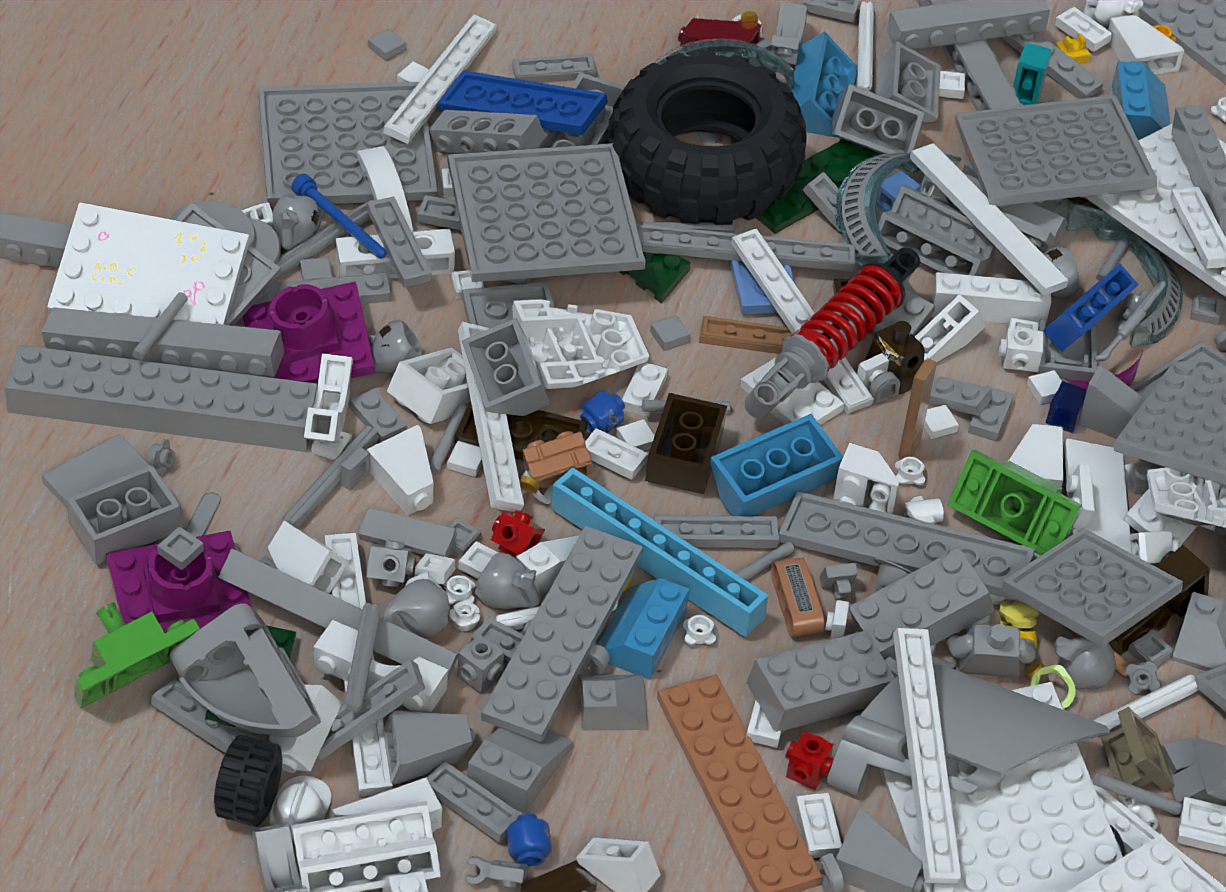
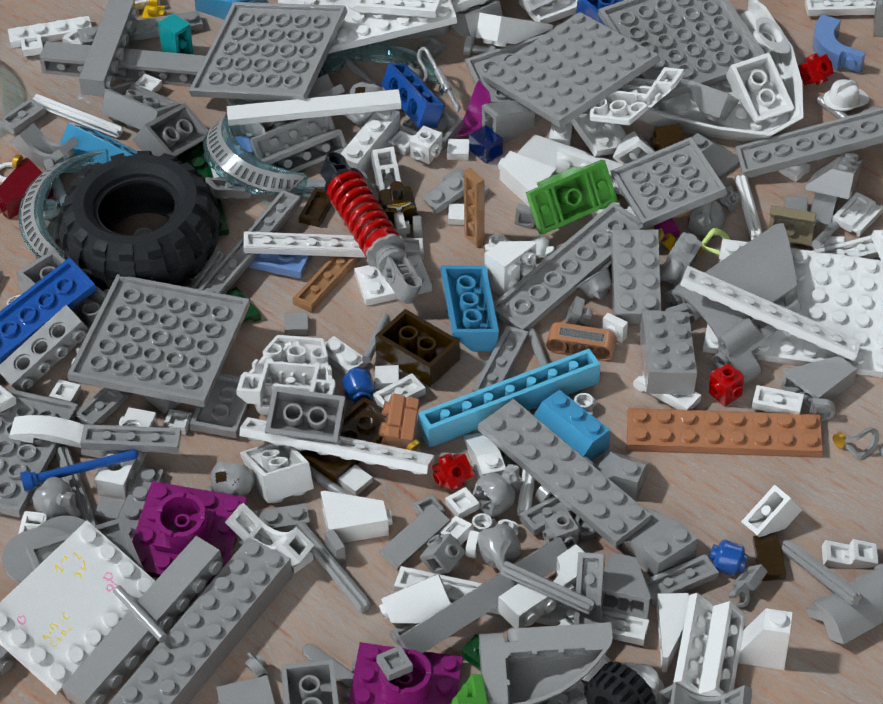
camera: 60 degrees left, 0 degrees up
none -> dark pink tile [654,218,680,241]

